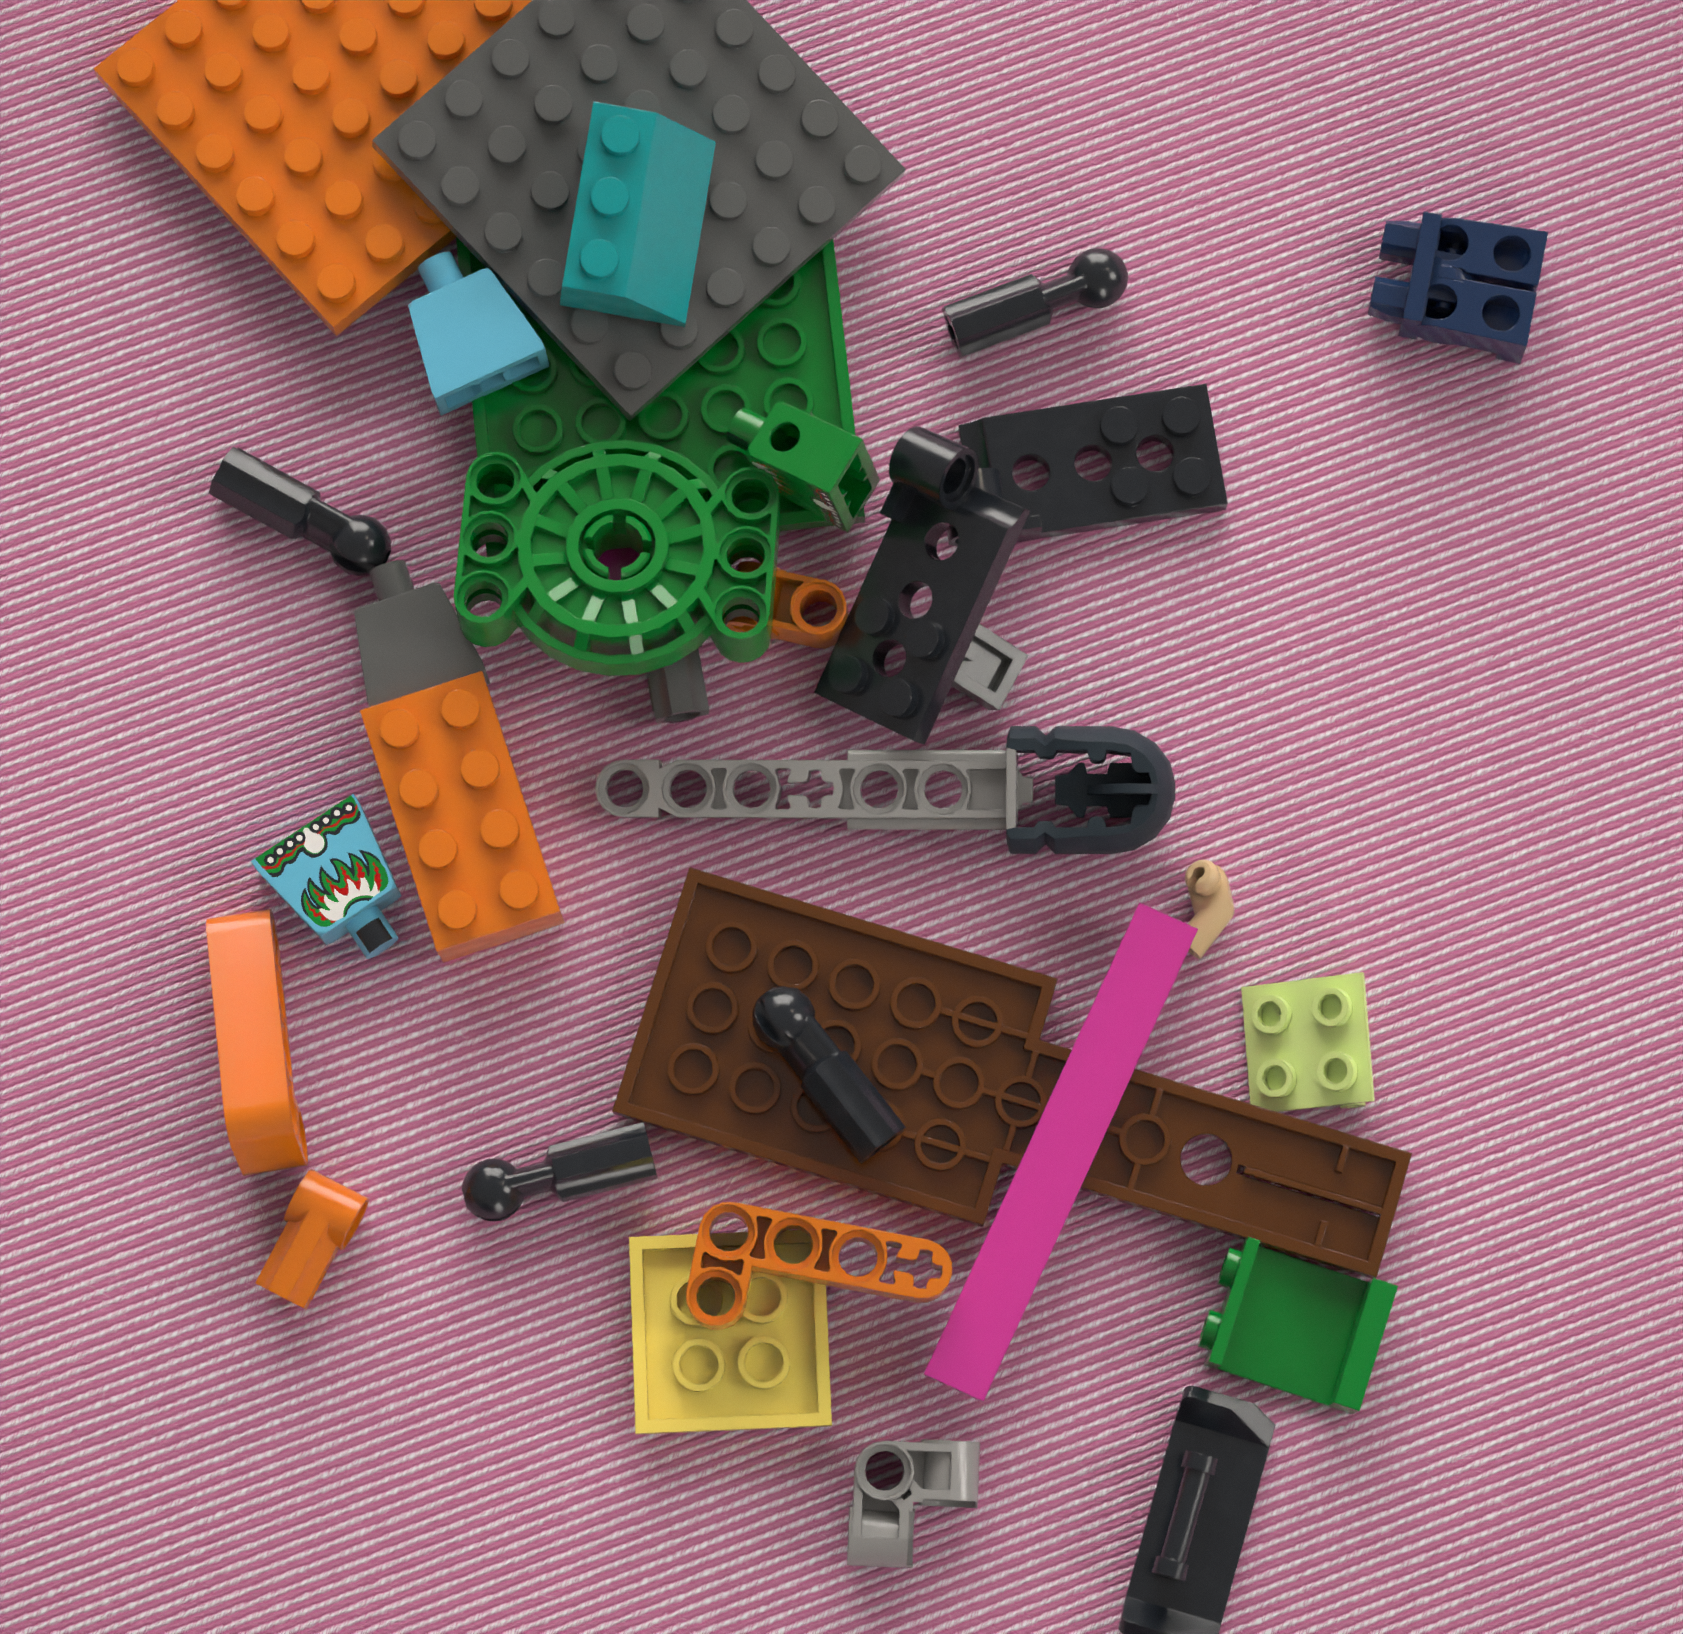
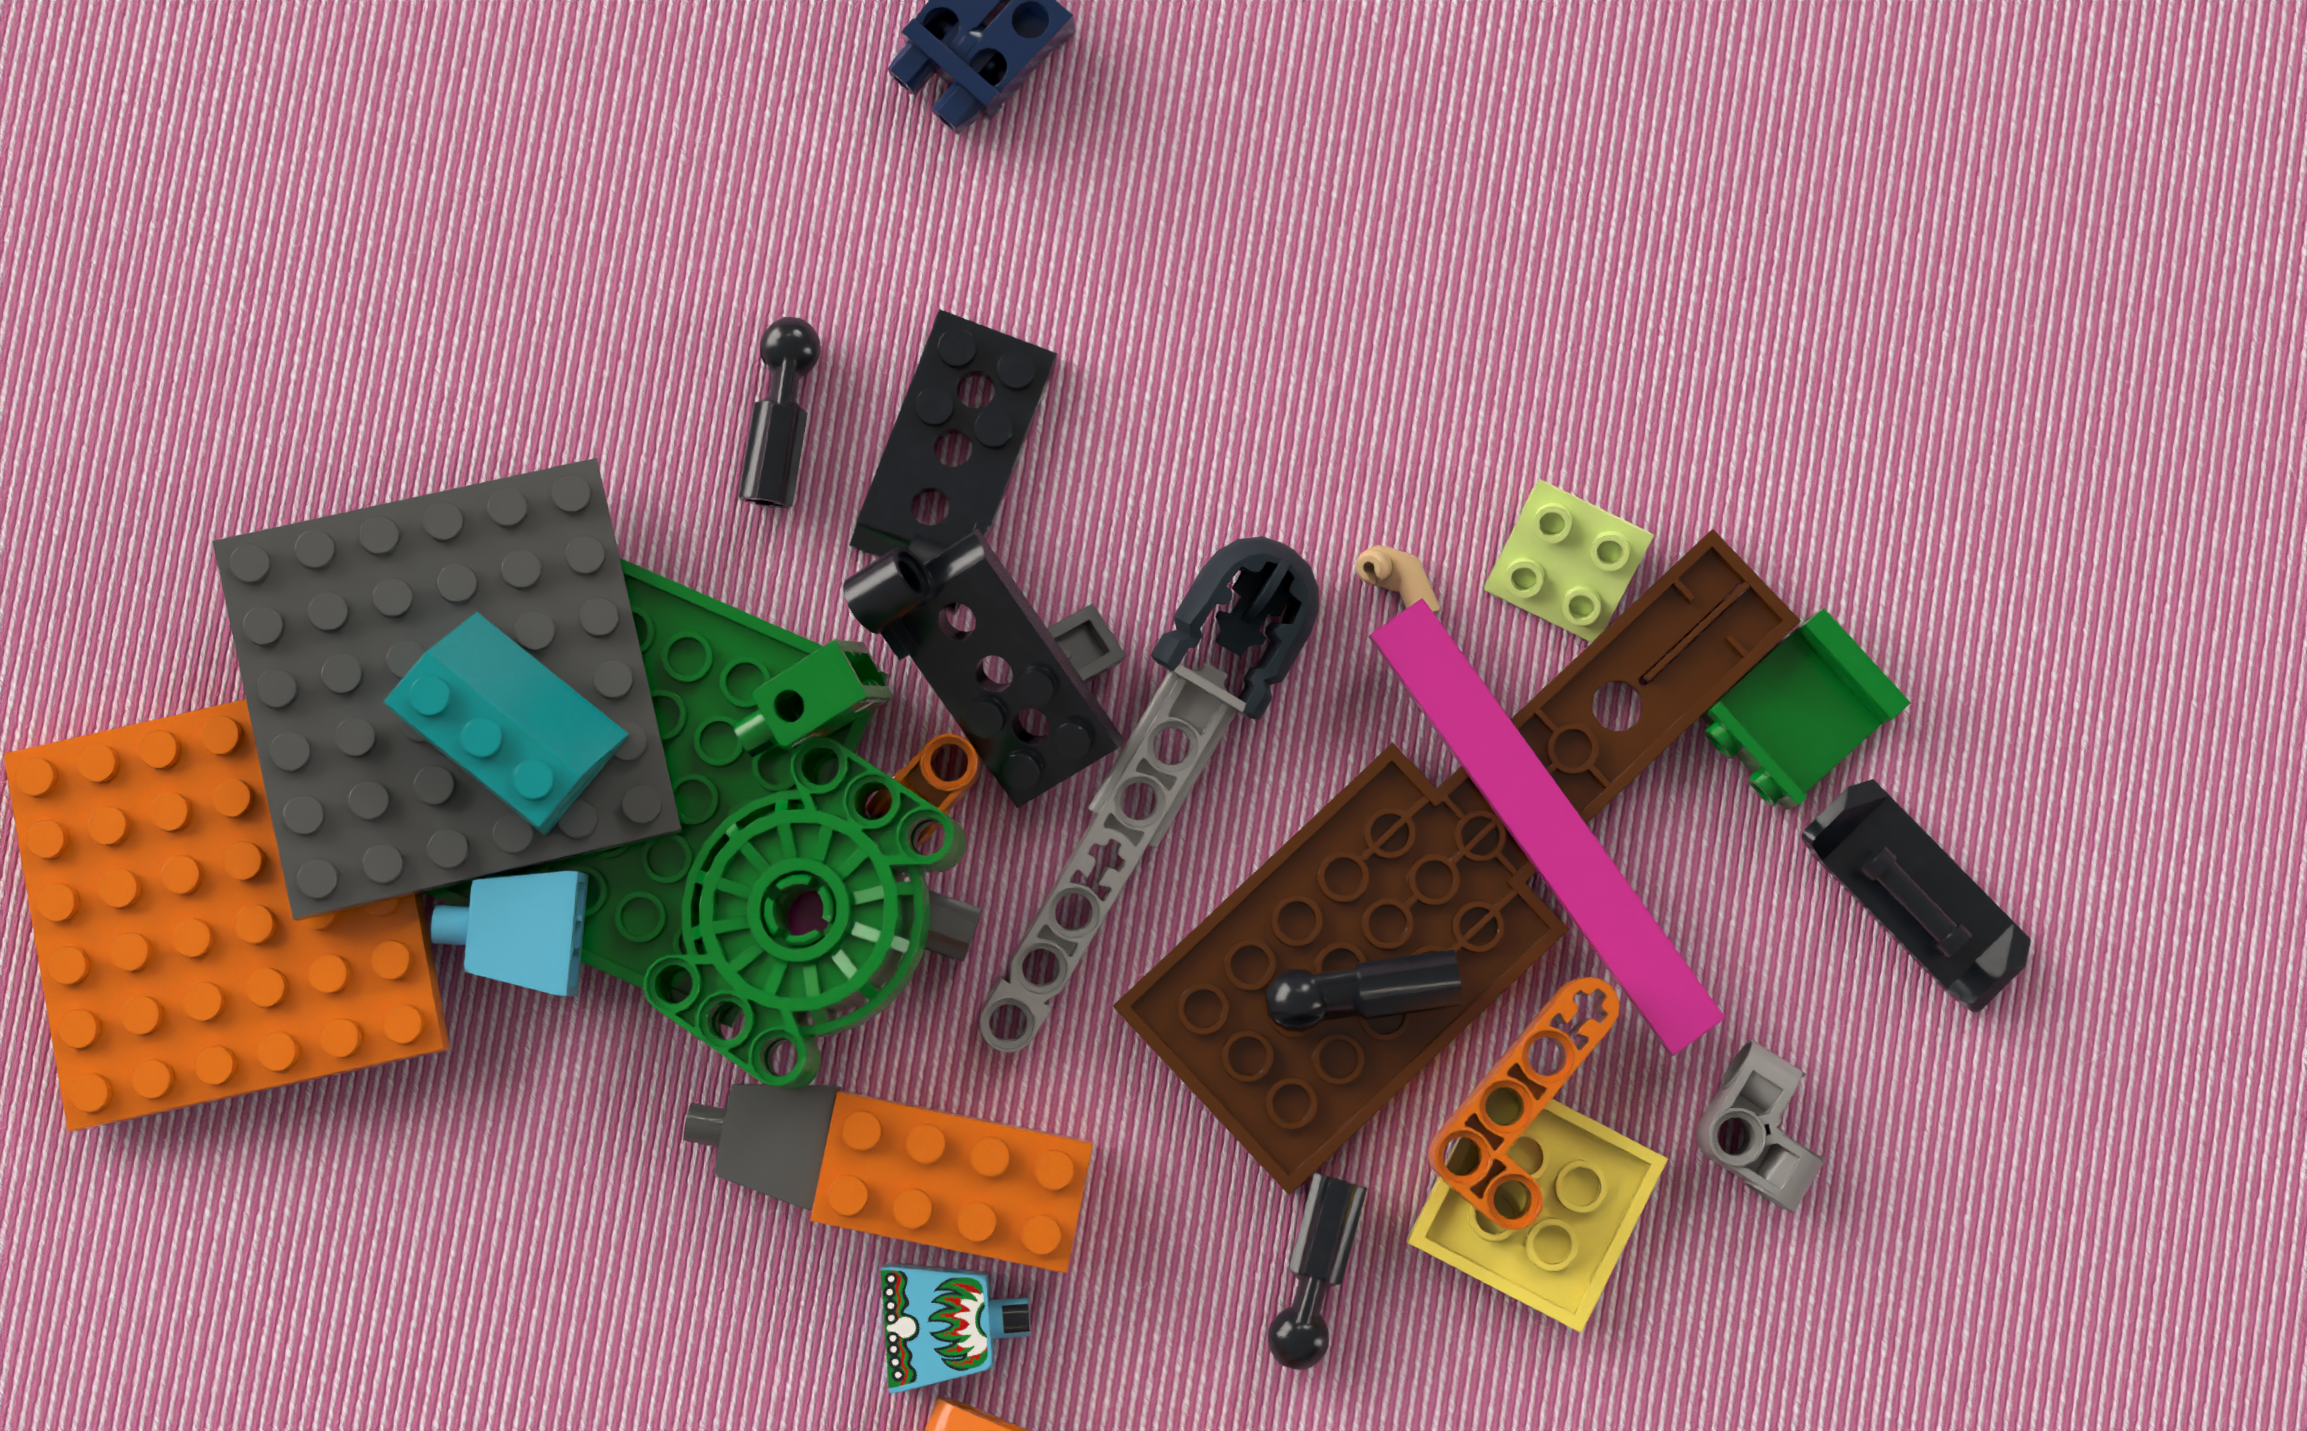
camera: 65 degrees left, 5 degrees up
black piece [208,447,391,576] -> none

